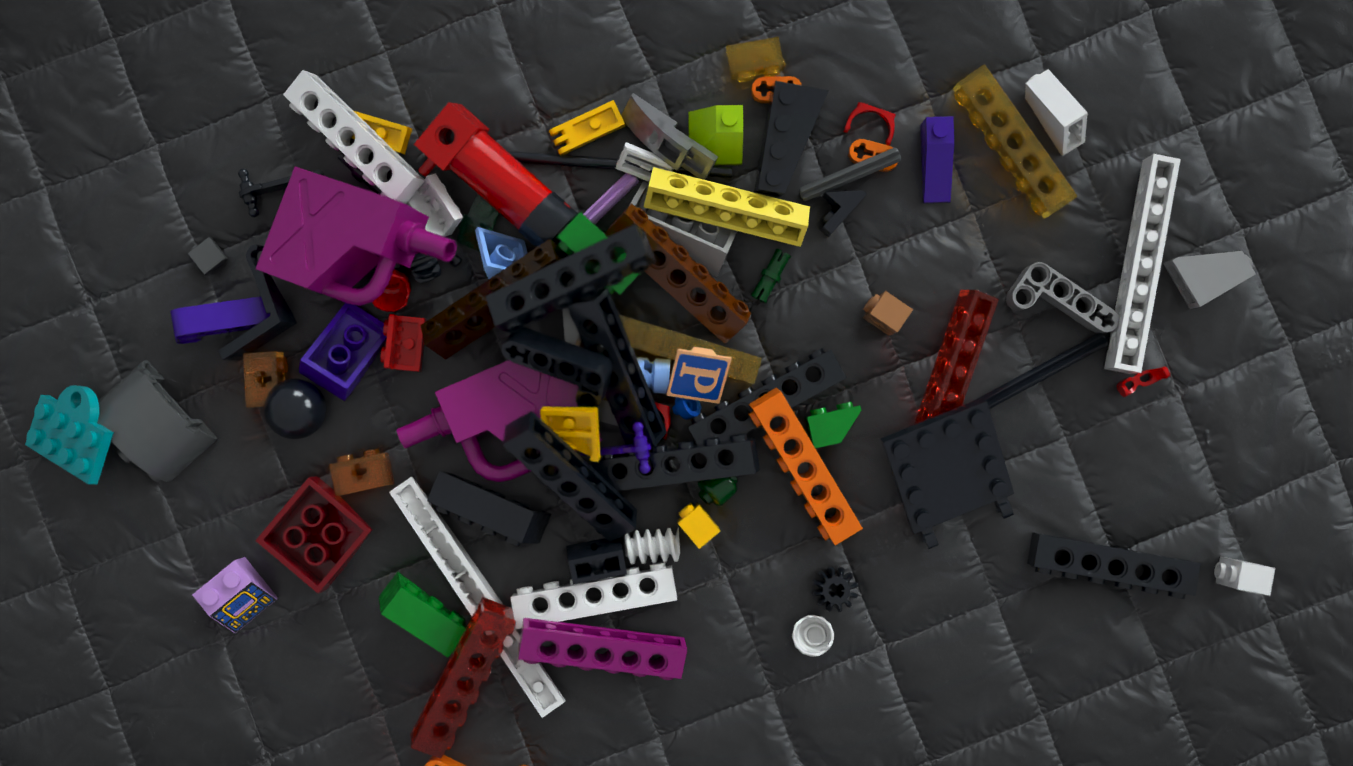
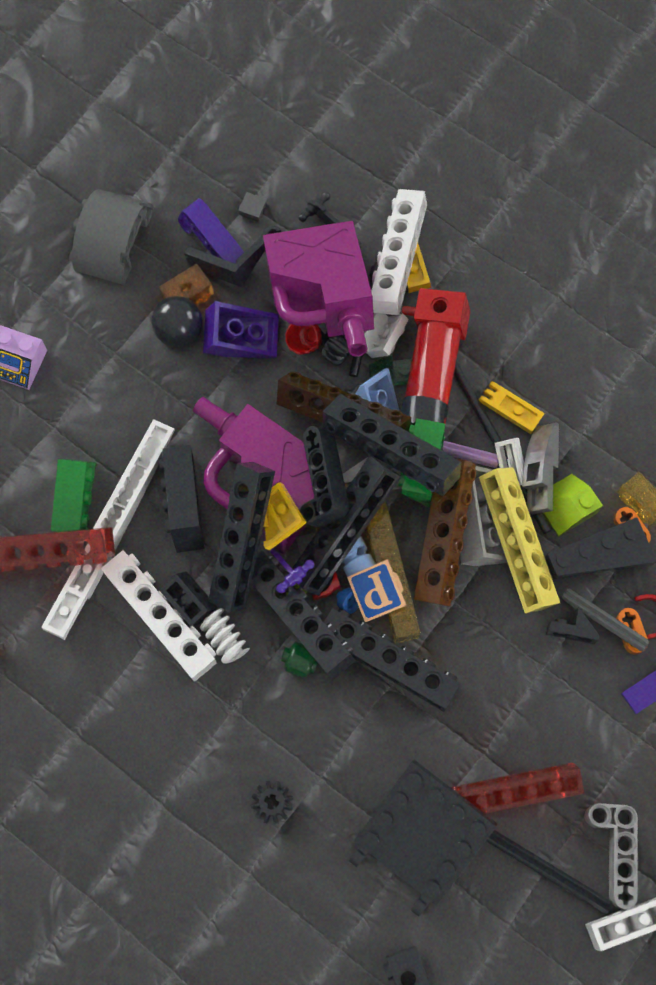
camera: 60 degrees right, 15 degrees down
teal plate [25,385,114,484] -> none
dark red slope [255,476,372,594] -> none
clear orange brick [329,449,395,496] -> none
red bracket [381,314,427,372] -> none
magenta brick [518,618,687,680] -> none
yellow brick [678,503,720,549] -> none
orange brick [749,387,863,545] -> none
dark green pin [751,248,791,304] -> none
white hair [792,615,834,657] -> none
green slope [805,402,861,448] -> none
medium nougat brick [863,291,913,336] -> none
red cap [1117,366,1170,397] -> none

